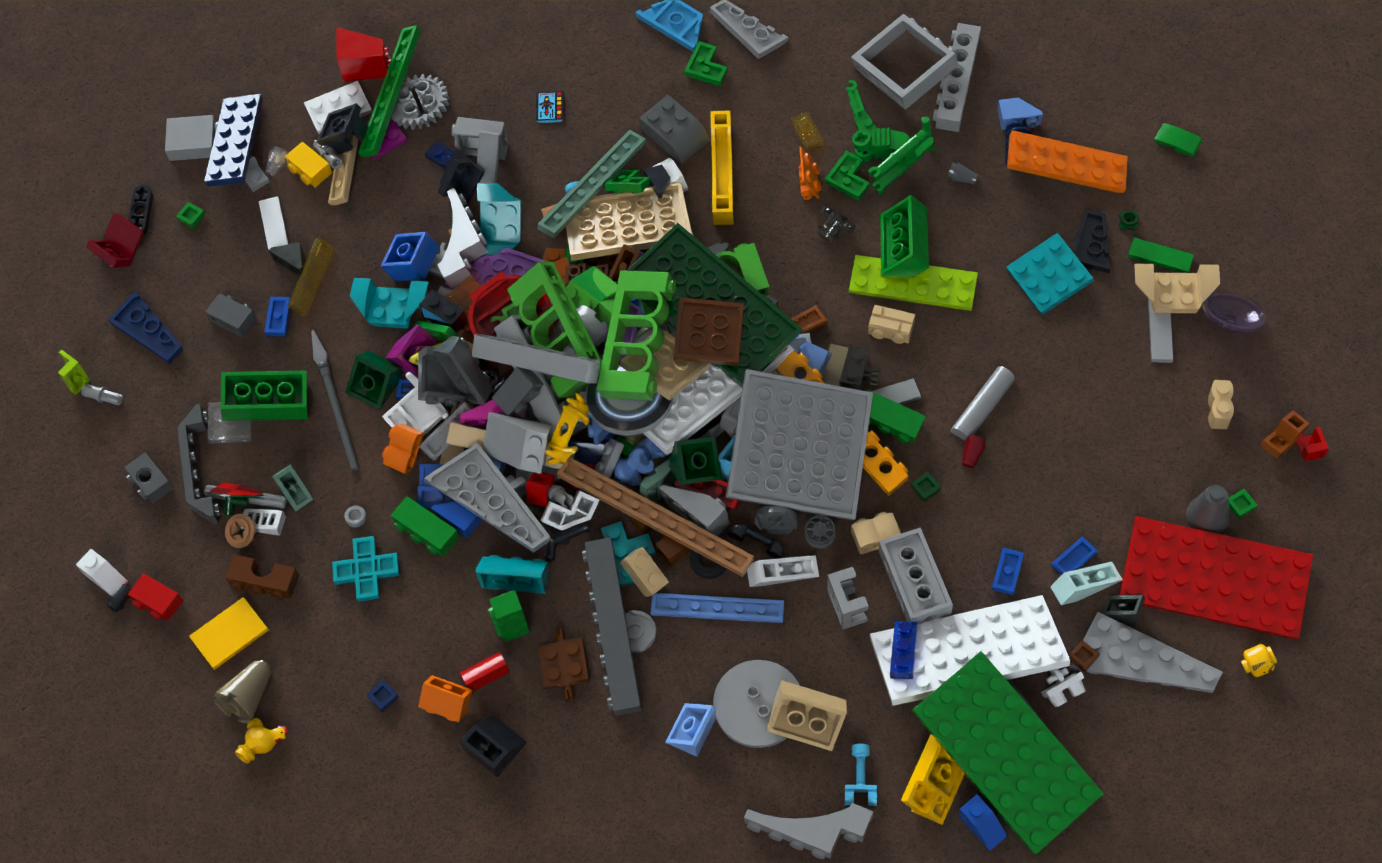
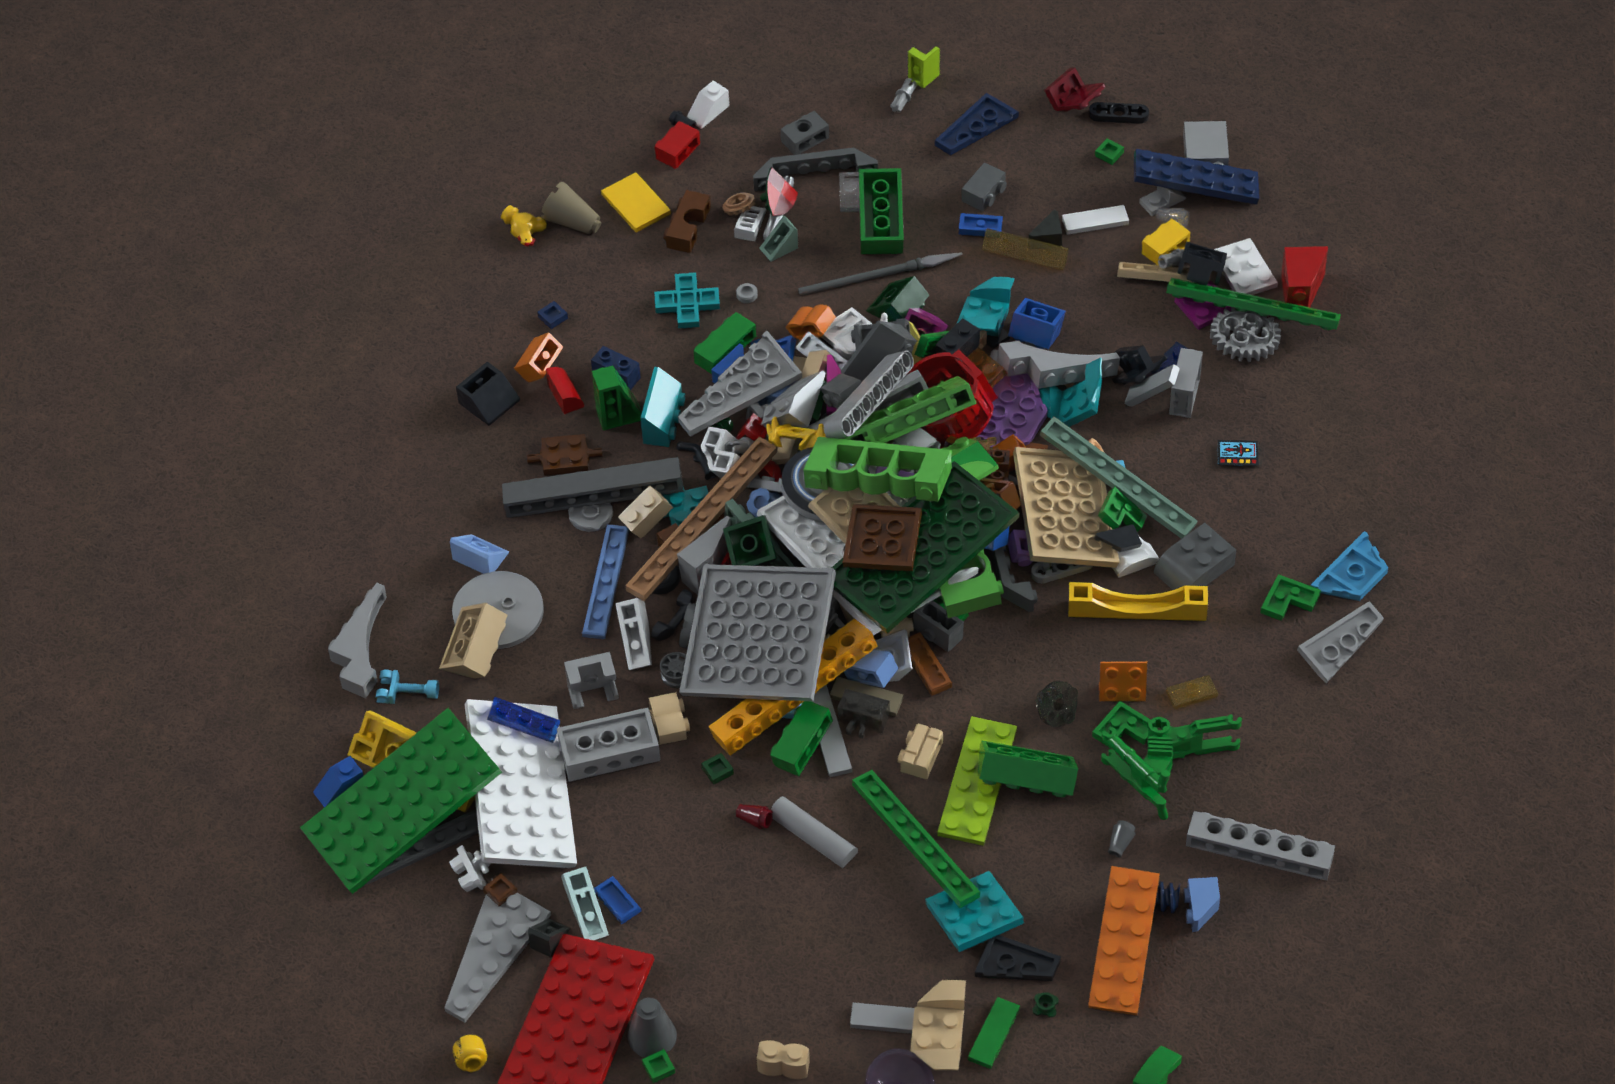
camera: 90 degrees right, 10 degrees down
light grey window [851,14,958,110] -> none
blue plate [992,547,1024,595] -> none
none -> dark blue brick [591,346,641,390]
none -> green plate [852,770,980,908]

